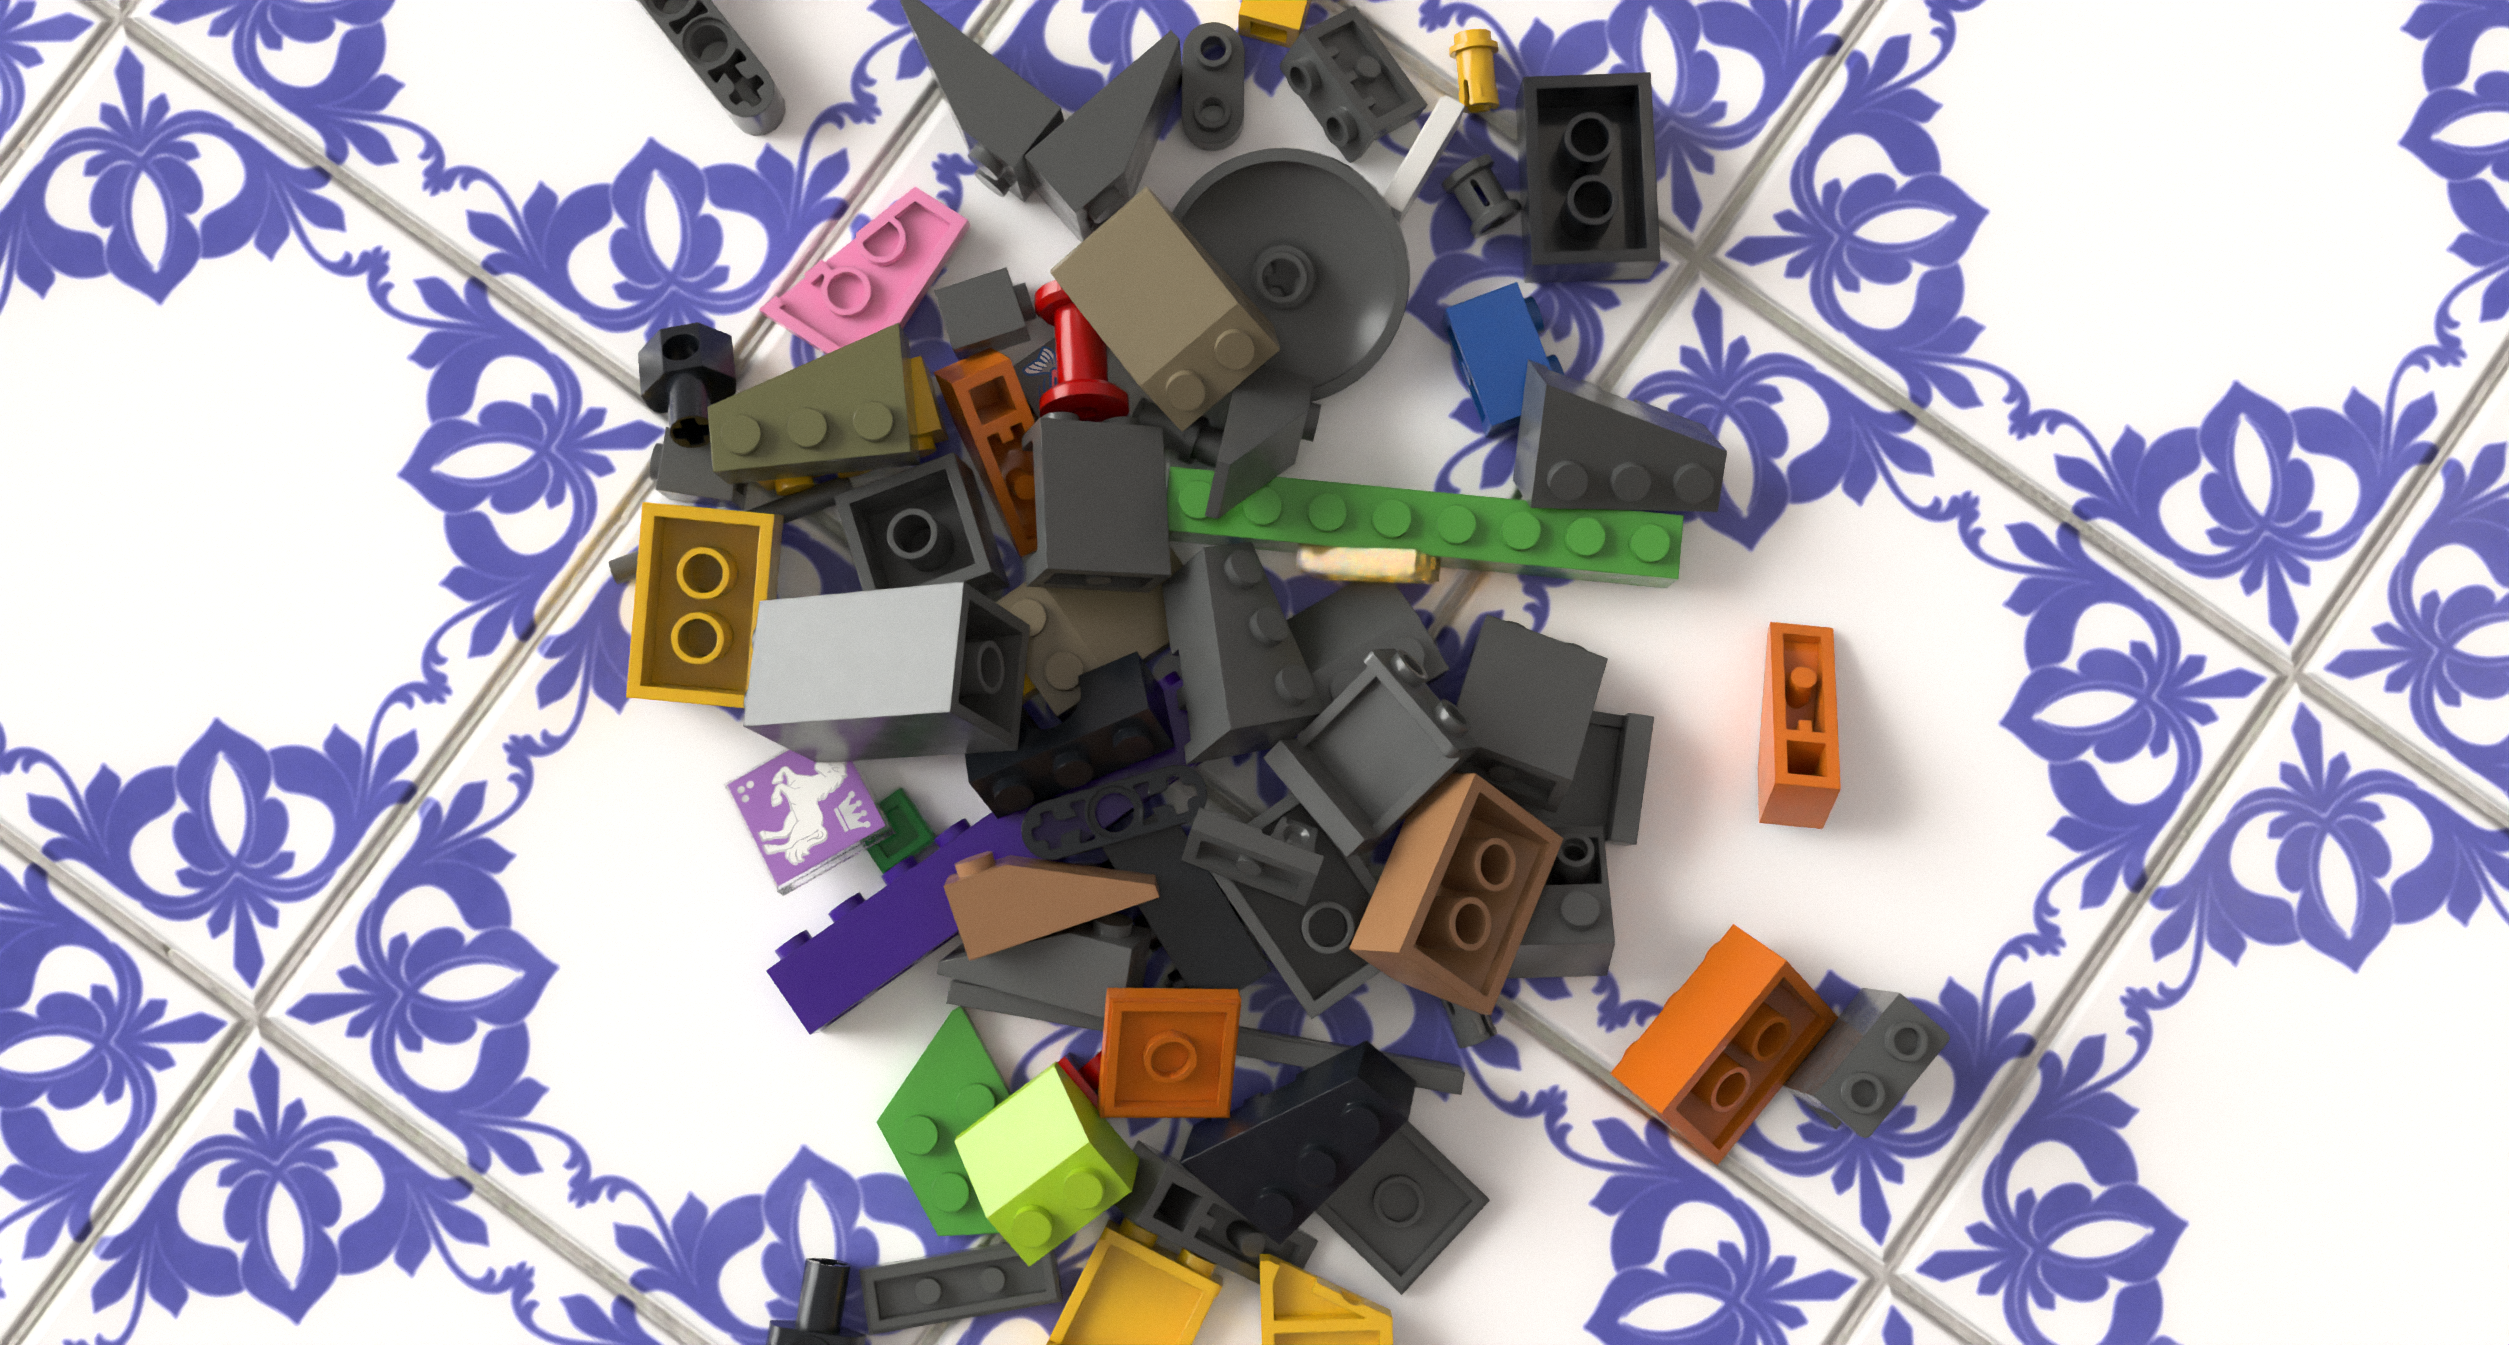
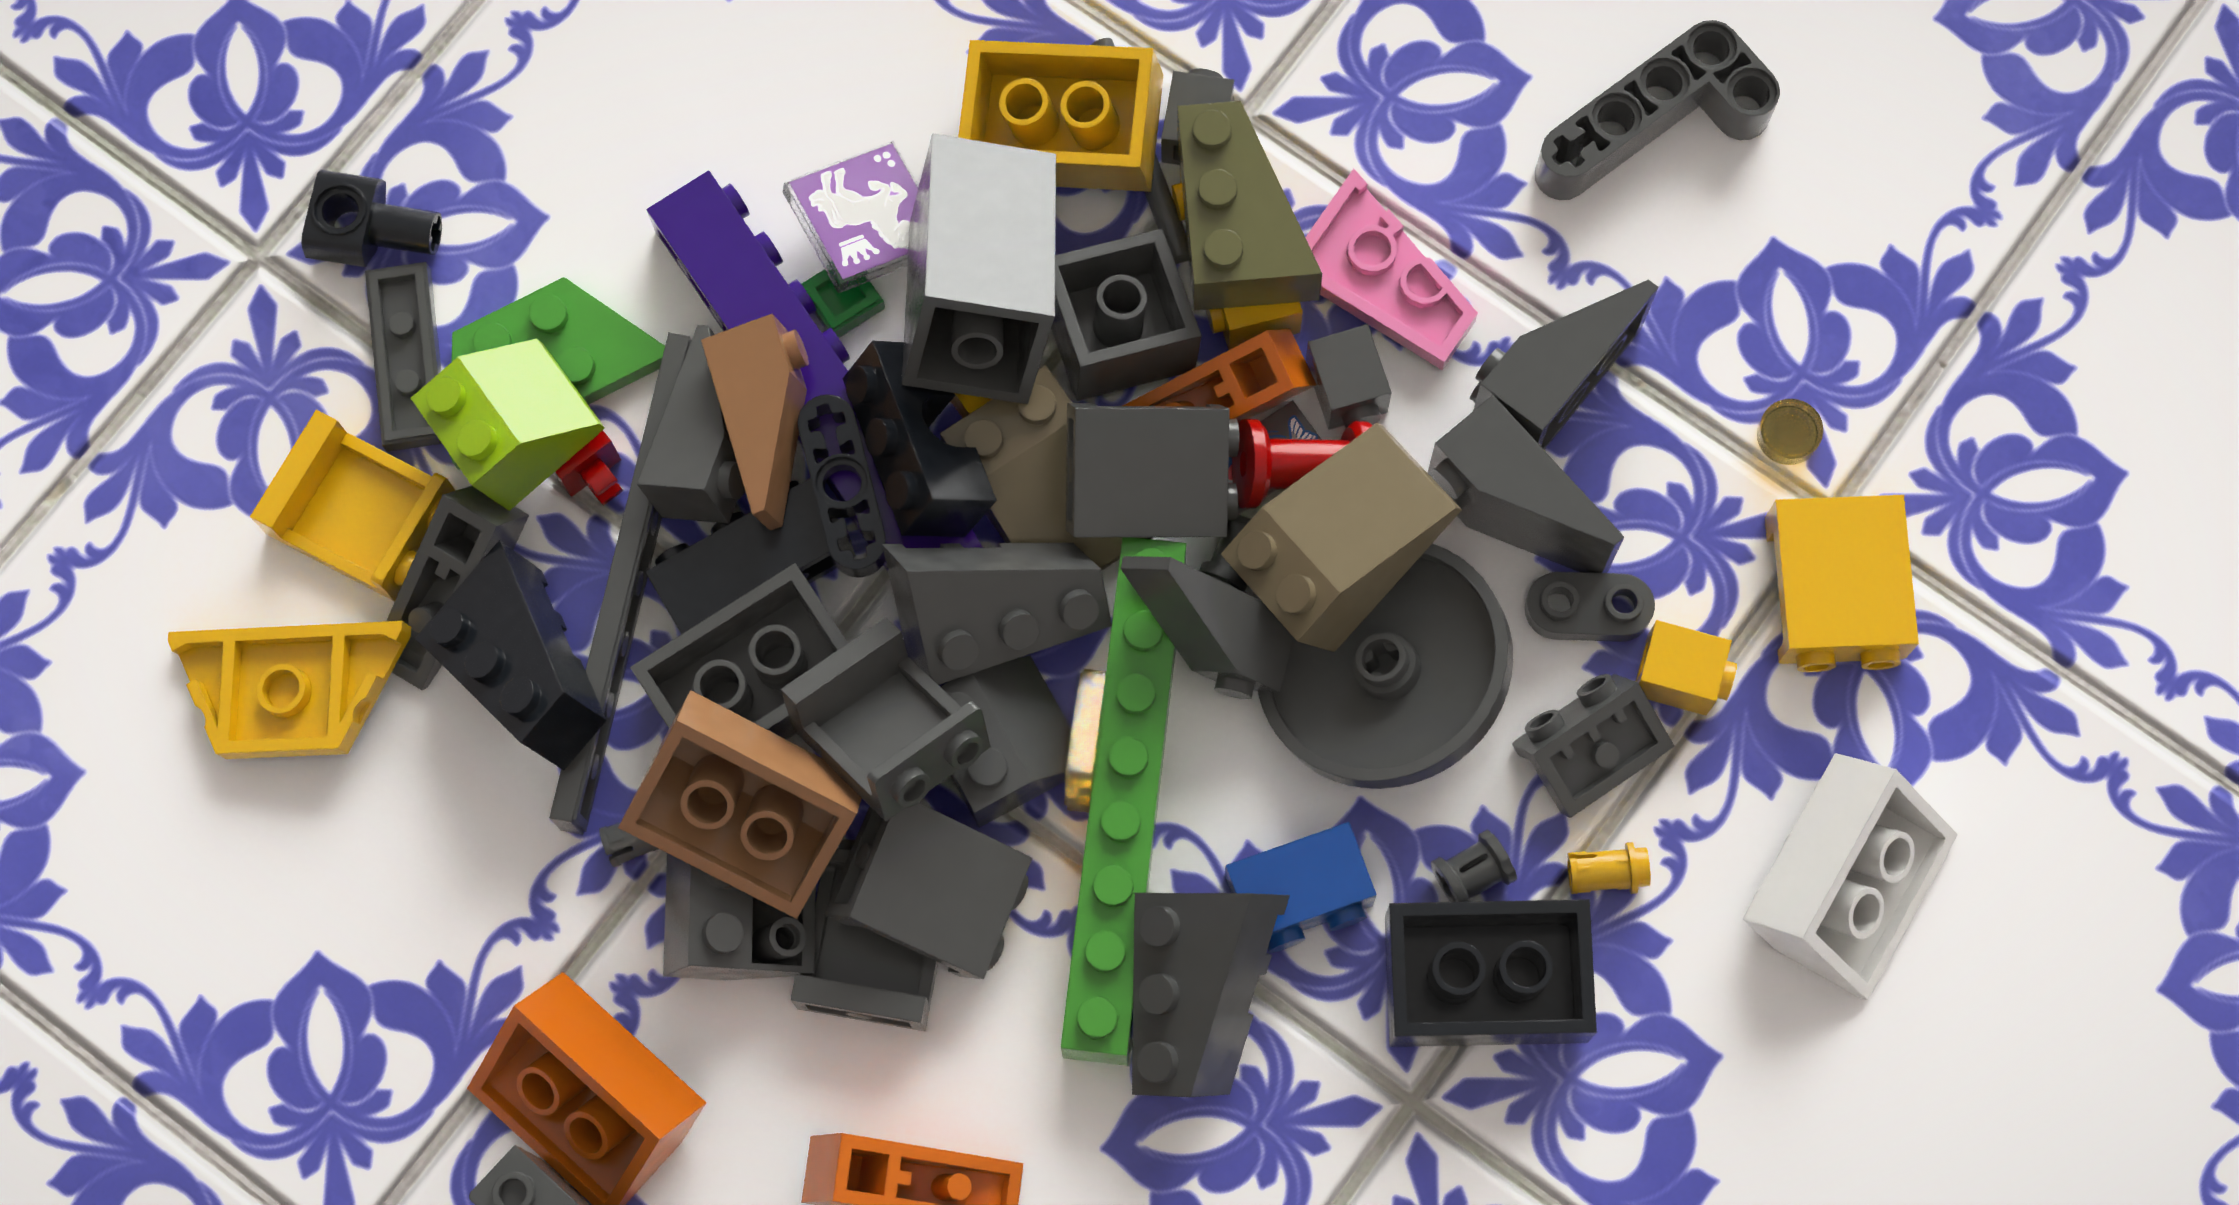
camera: 95 degrees right, 10 degrees down
black piece [638,322,736,448] -> none
orange tile [1097,988,1242,1118] -> none
dark grey hinge [1181,807,1324,906] -> none
dark grey tile [1315,1120,1490,1295] -> none
white tile [1383,95,1465,225] -> none

